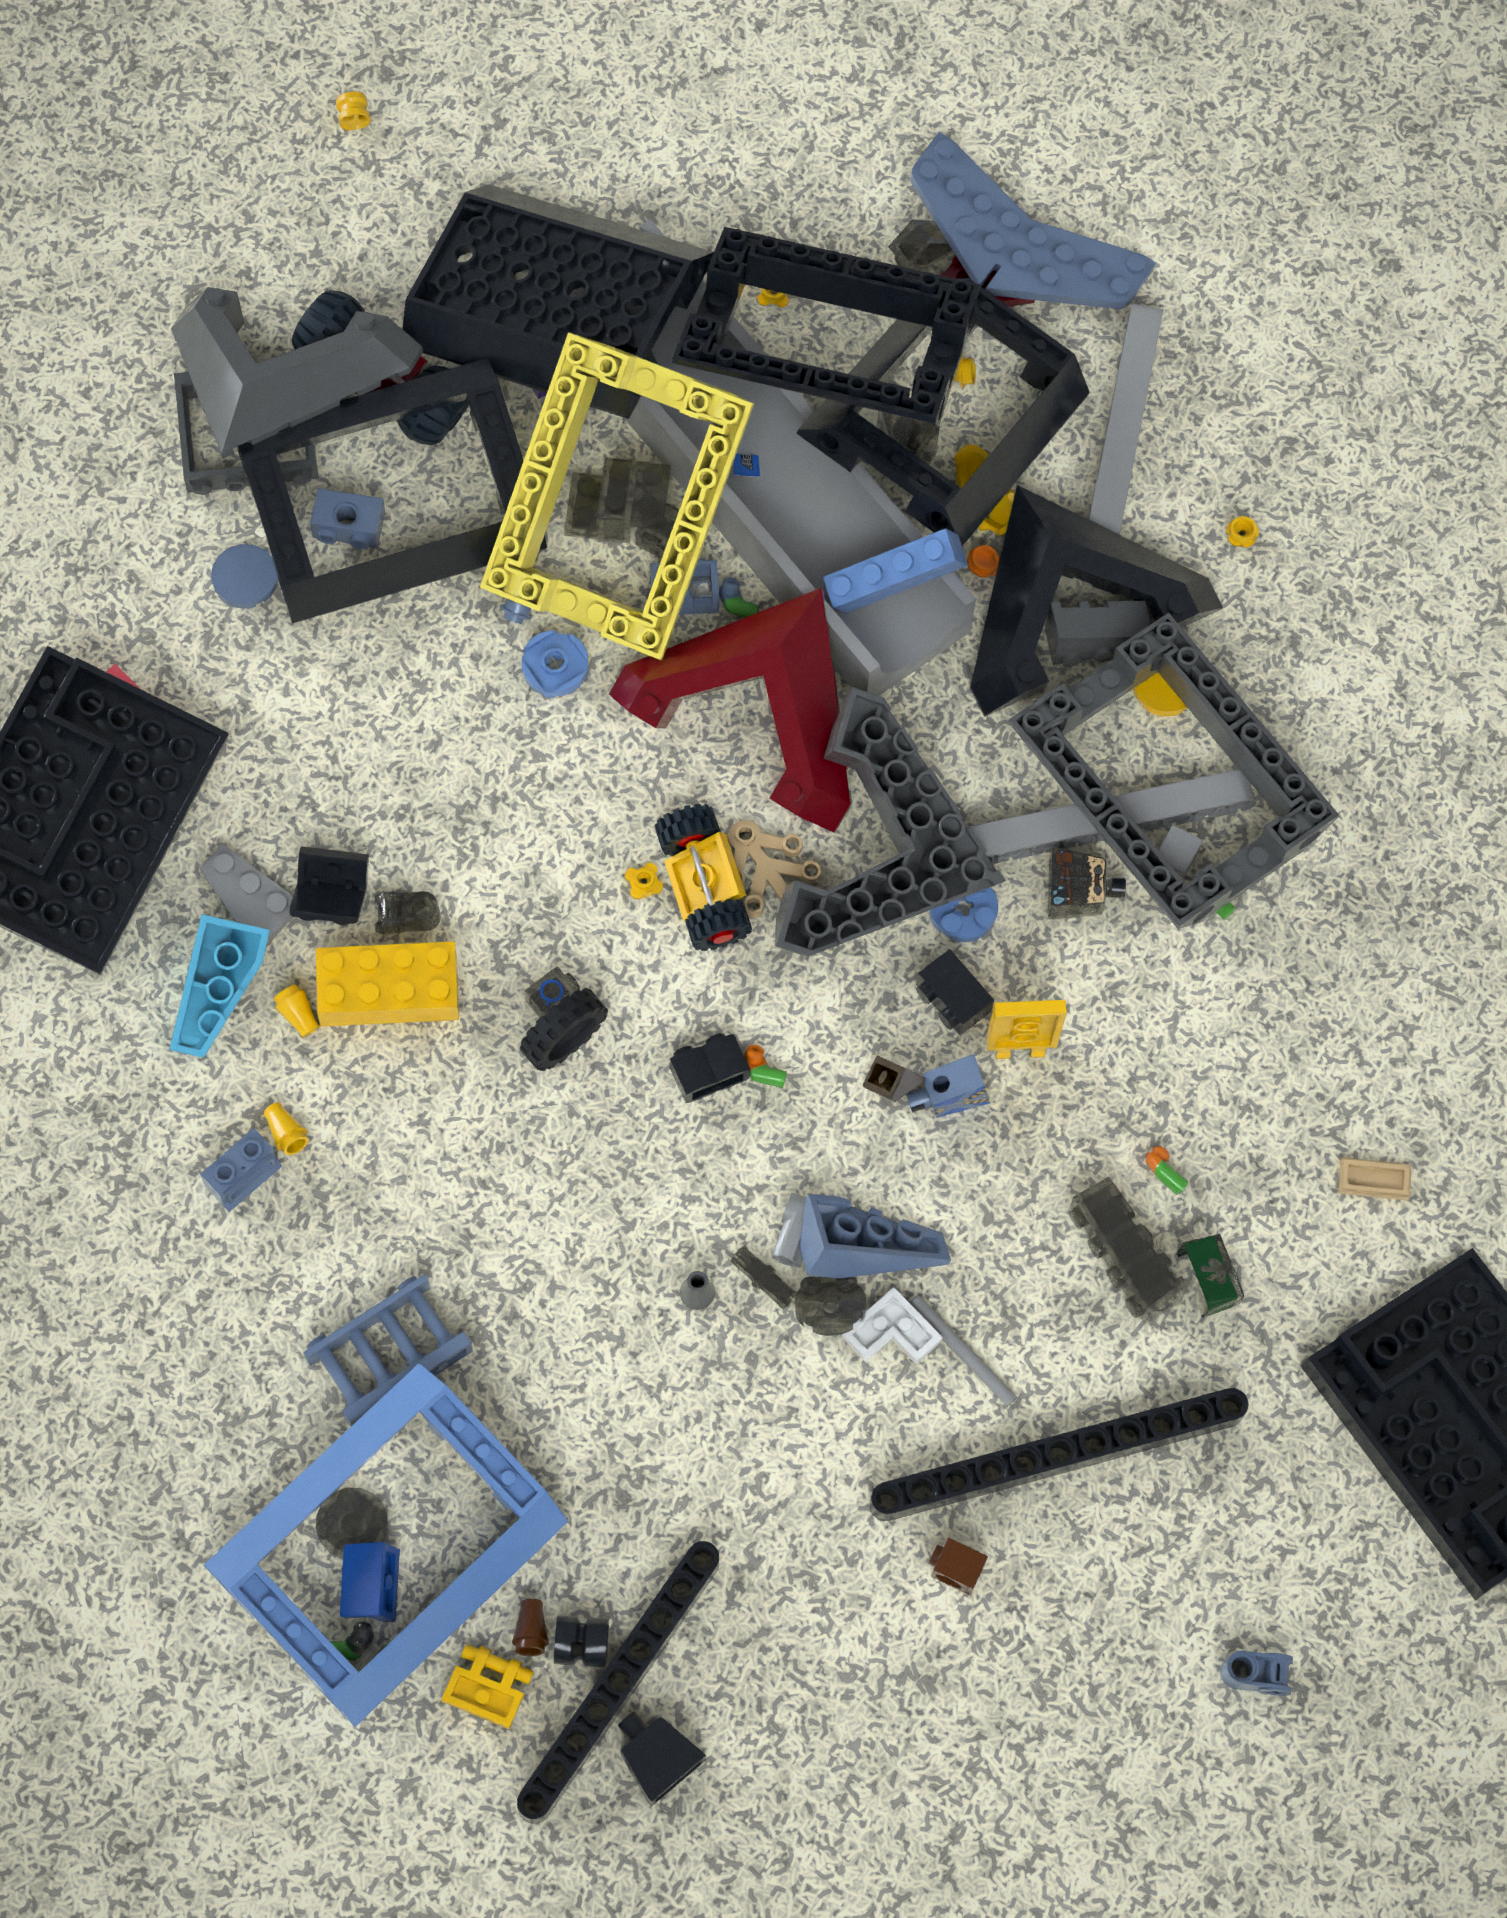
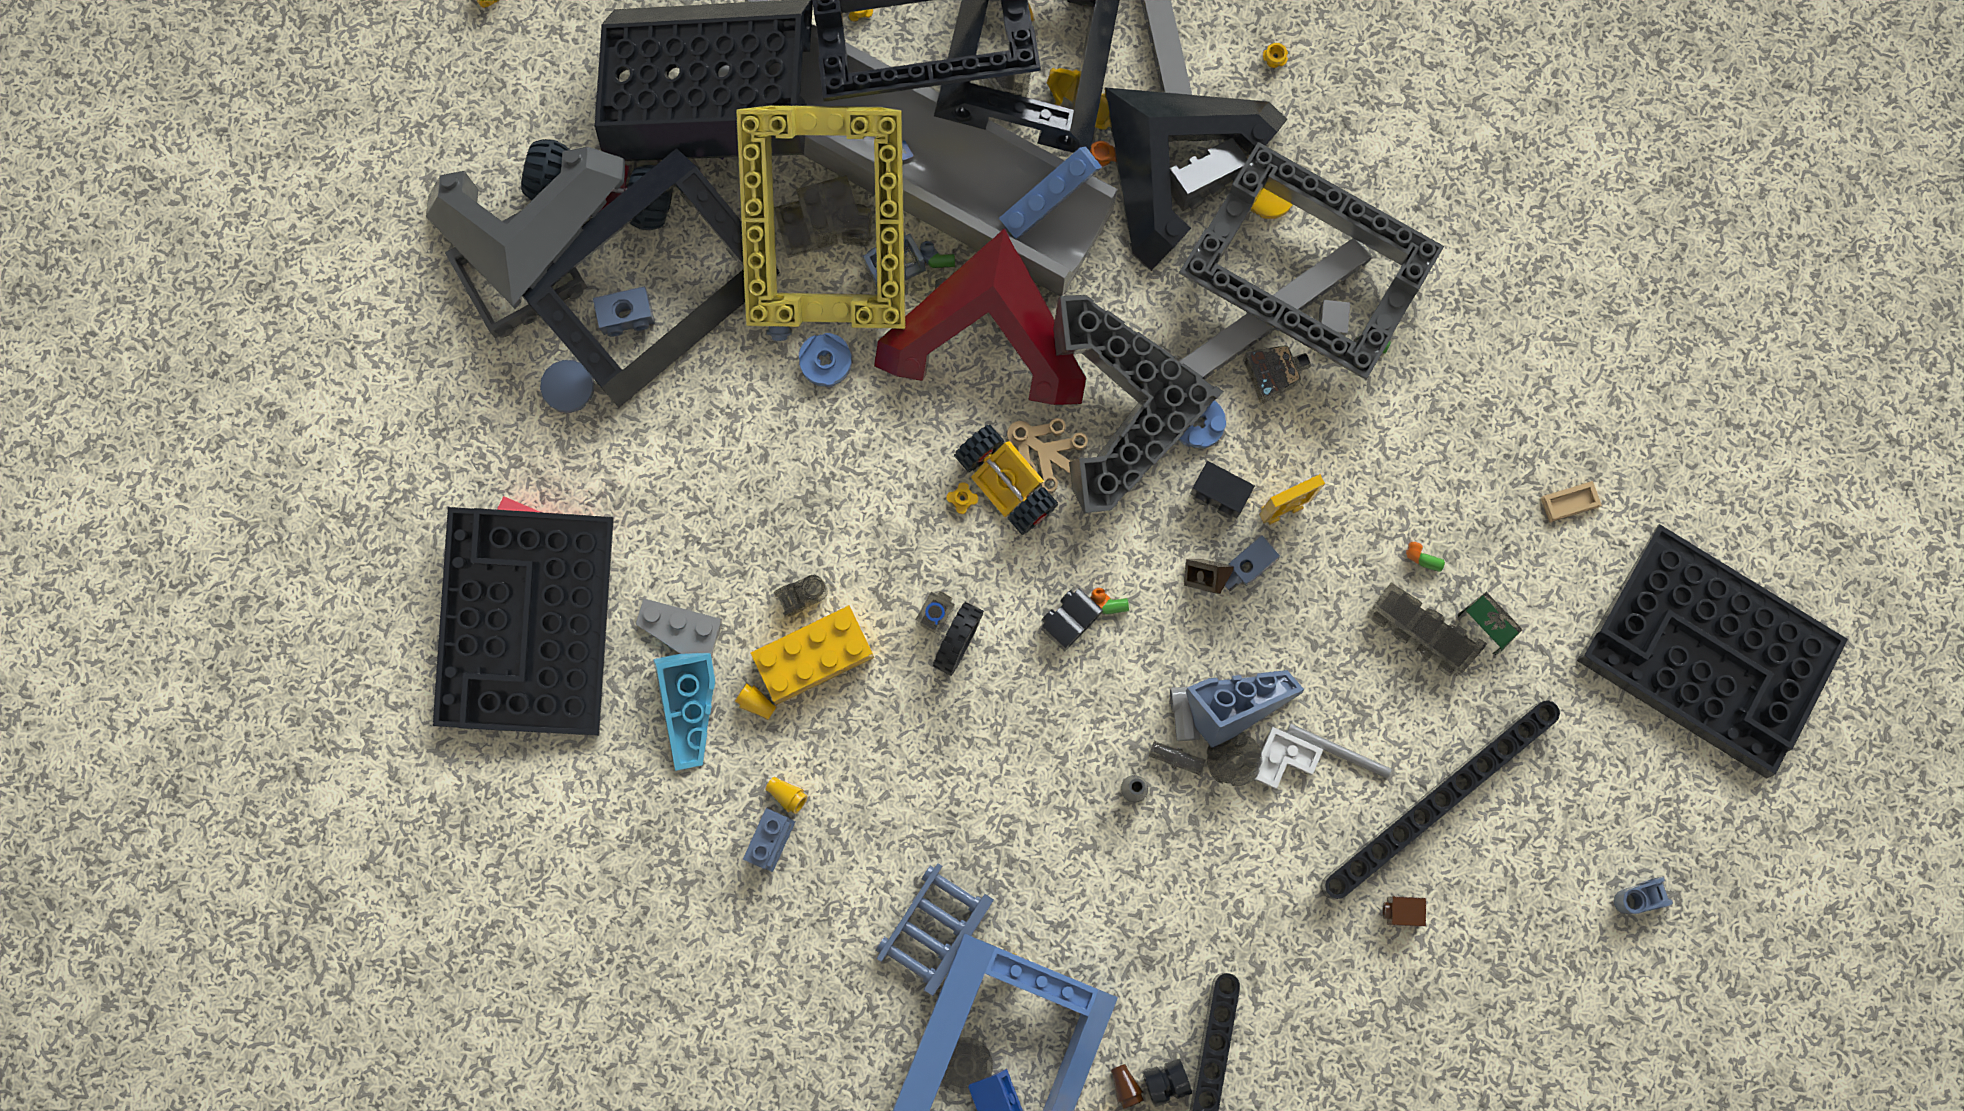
camera: 20 degrees left, 10 degrees up
black bracket [289,846,369,925] -> none

